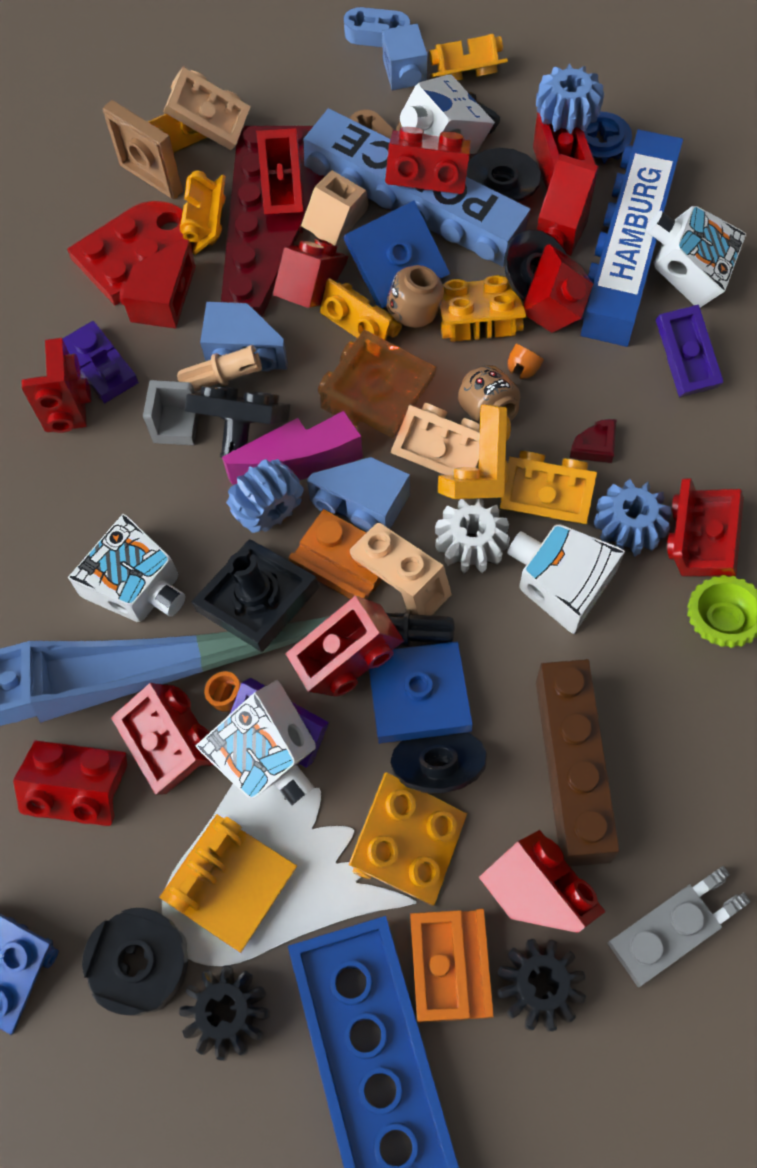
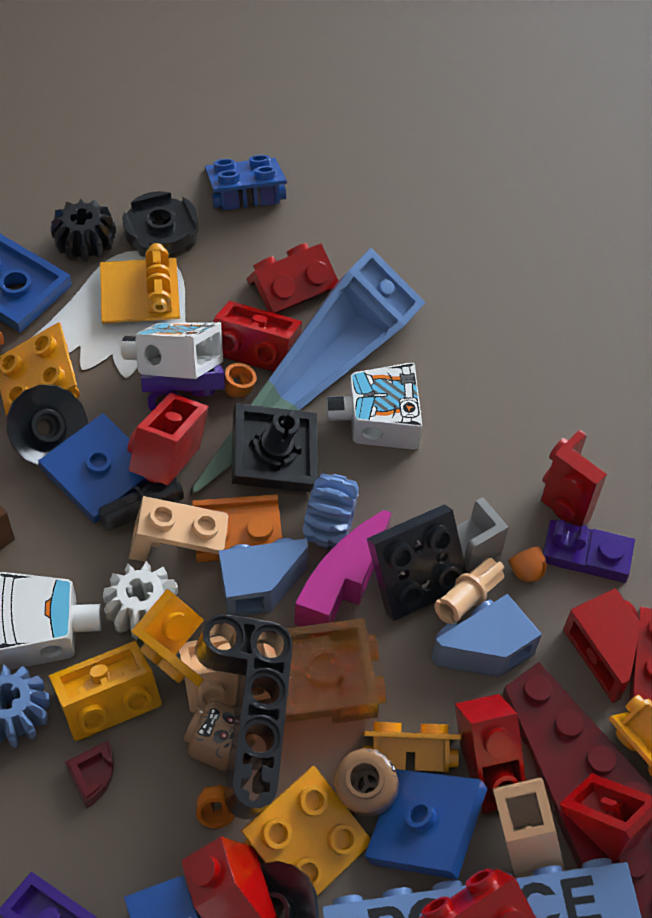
camera: 135 degrees right, 10 degrees down
none -> black beam [195,614,293,819]
none -> orange hinge [508,546,547,582]

